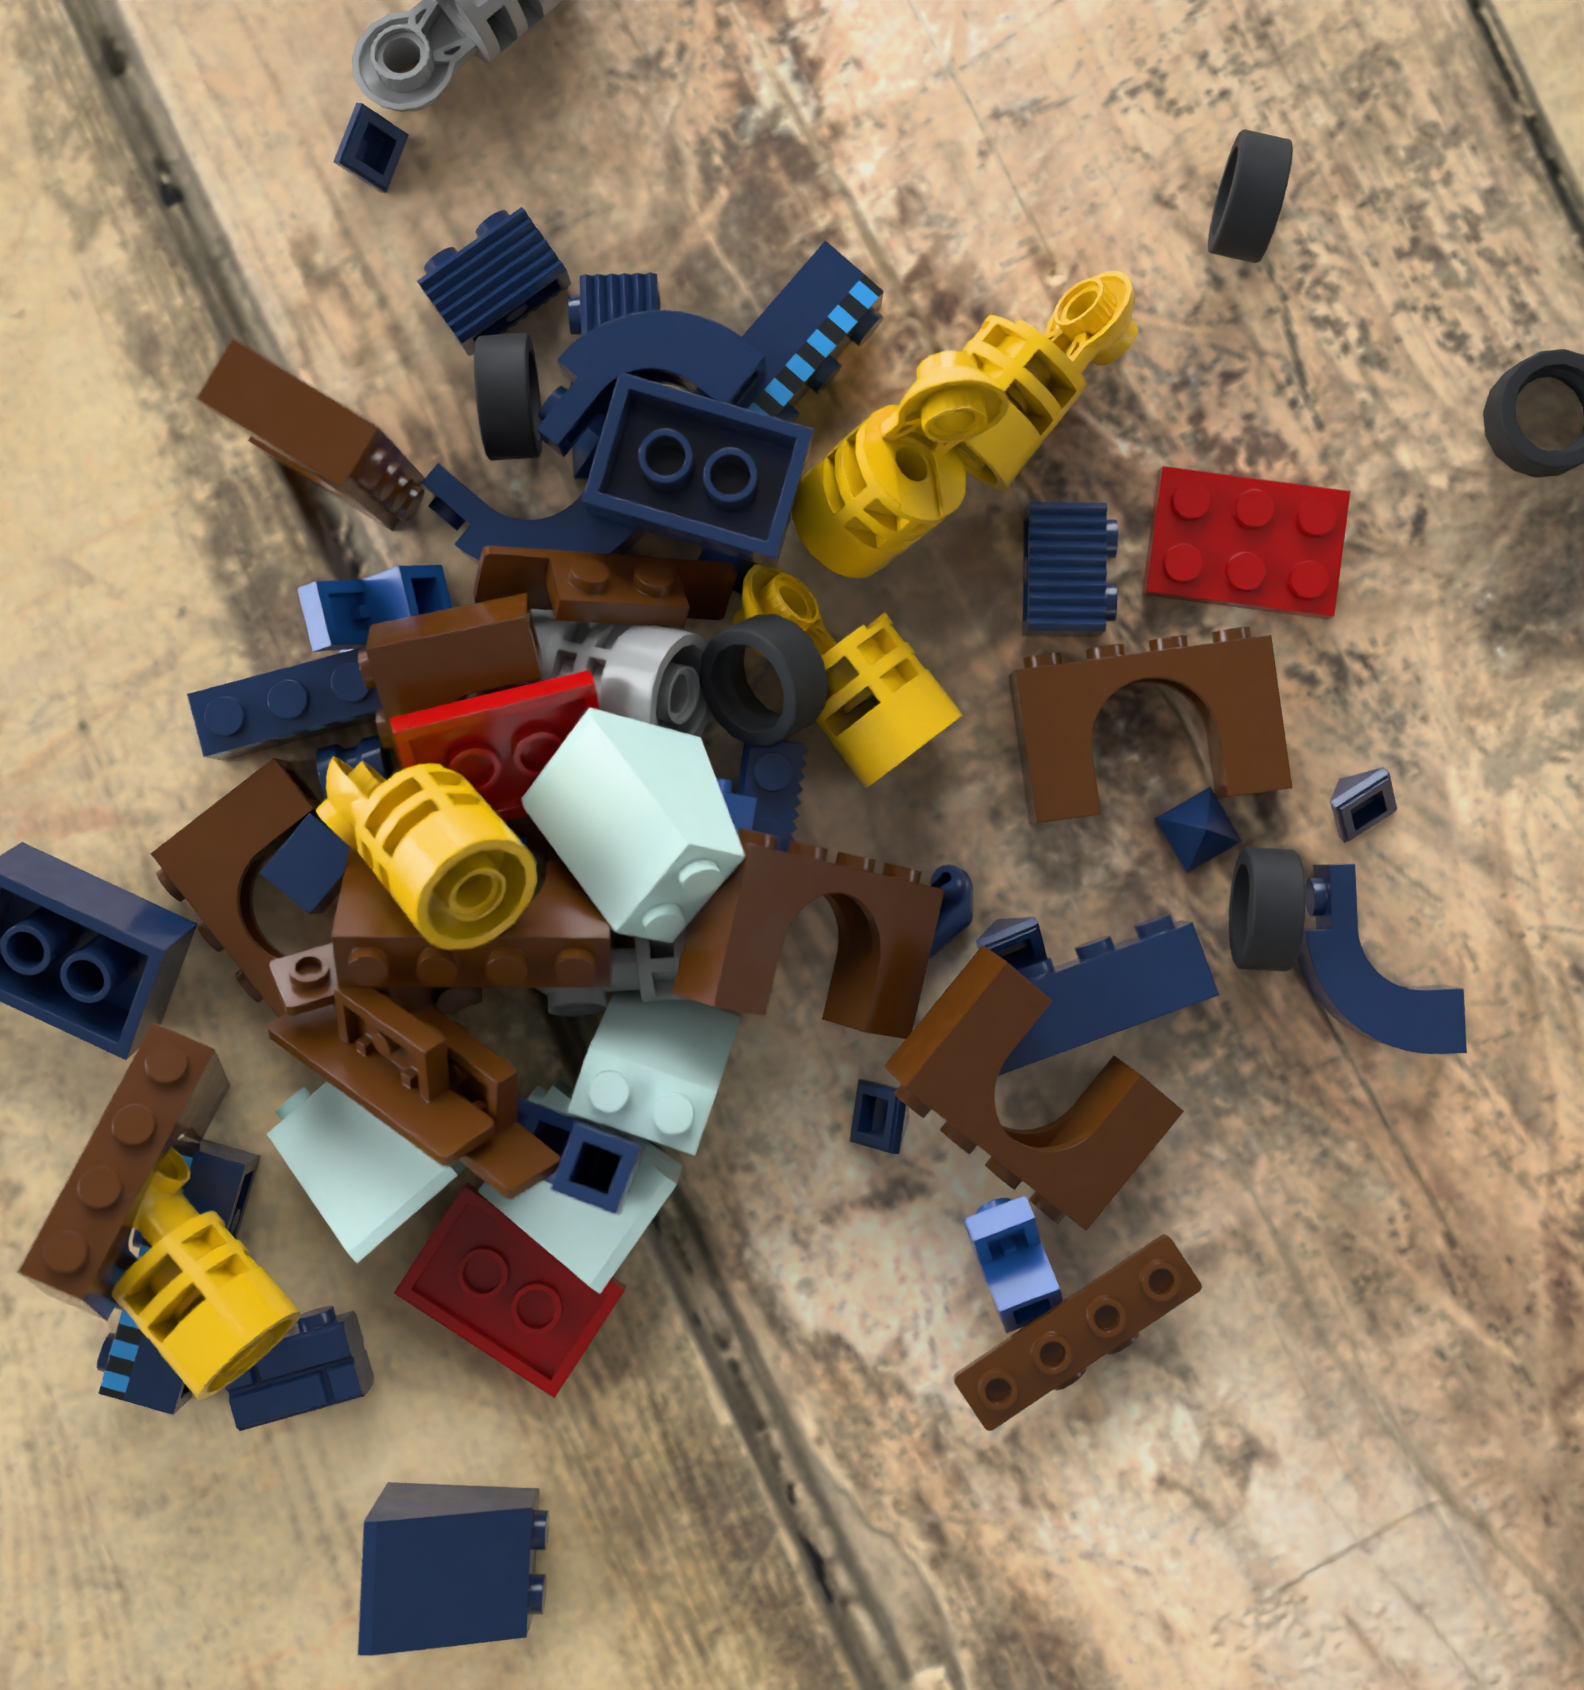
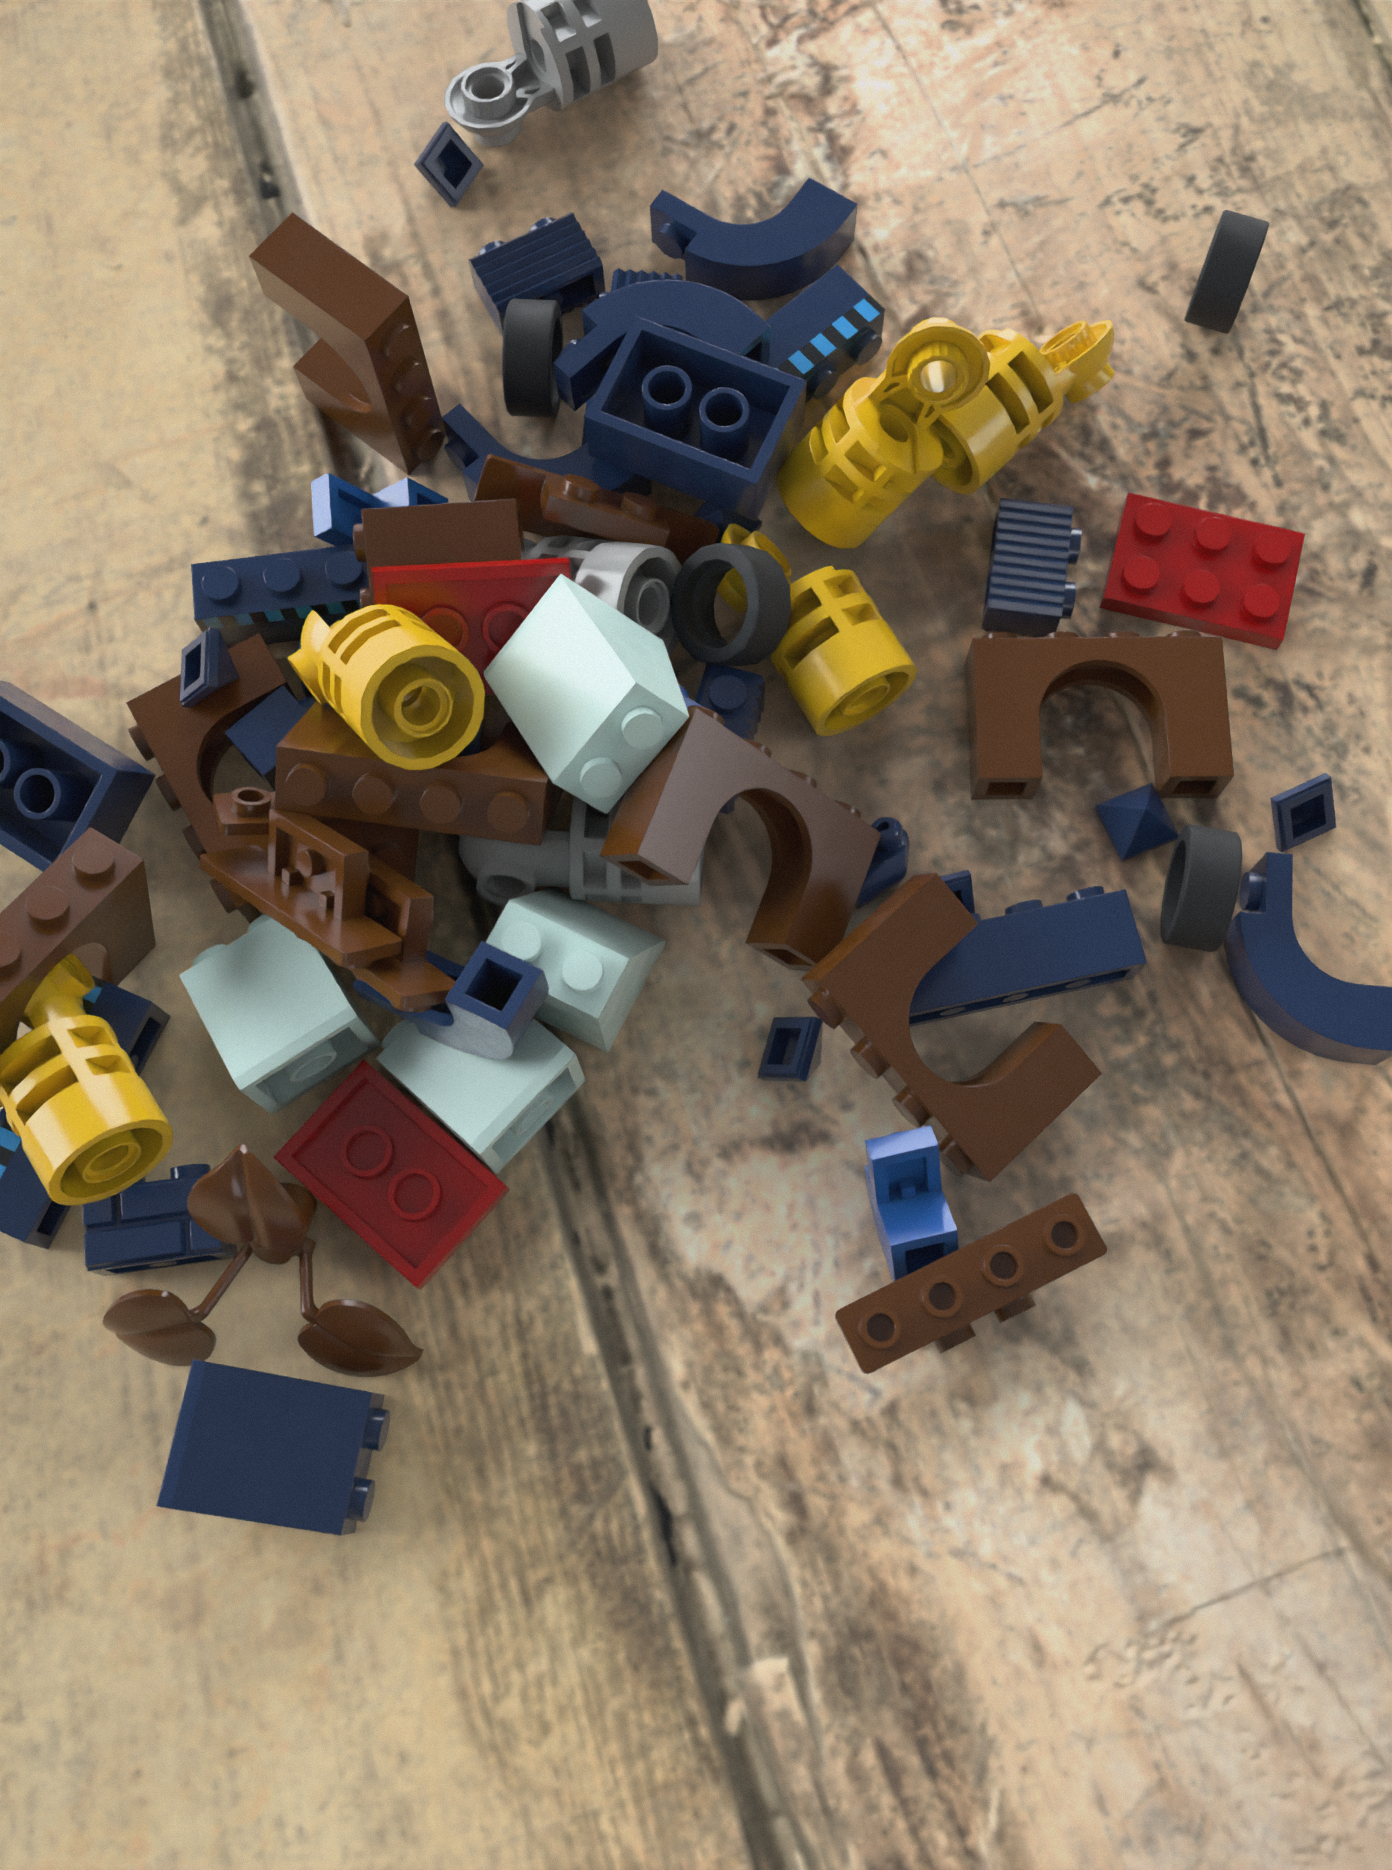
camera: 10 degrees right, 15 degrees down
none -> reddish brown plant [103,1144,424,1377]
none -> dark blue slope [180,627,240,708]
none -> dark blue arch [650,177,858,301]

